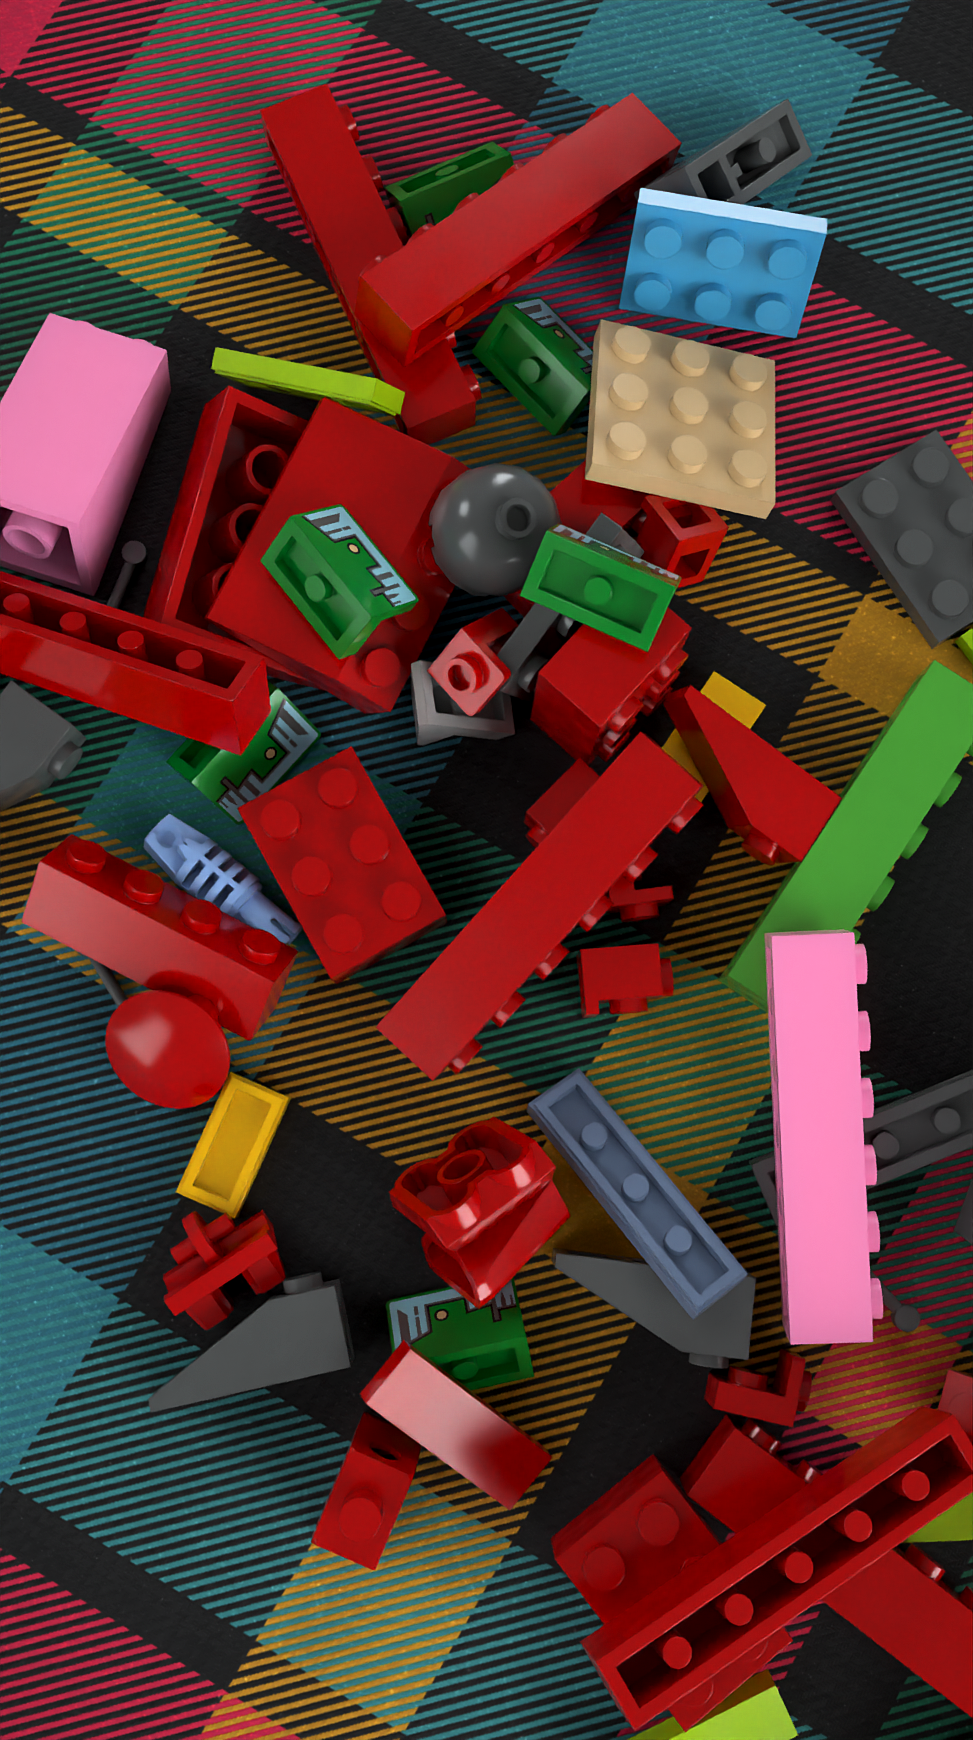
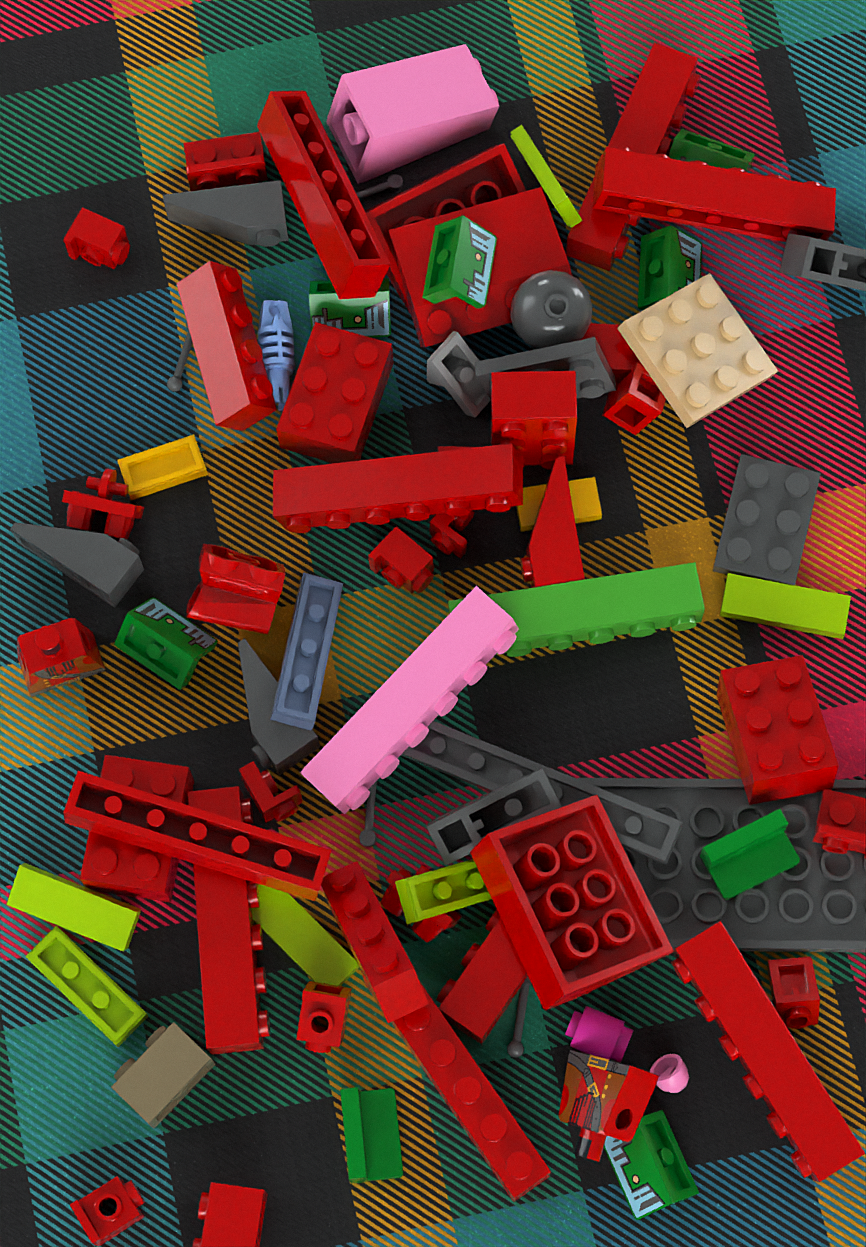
camera: 55 degrees right, 10 degrees down
red dish [105,990,230,1109] -> none
tile [360,1340,553,1510] -> none
red bracket [427,608,519,716] -> none
green panel [520,523,682,652] -> none
dark azure plate [619,188,827,338] -> none

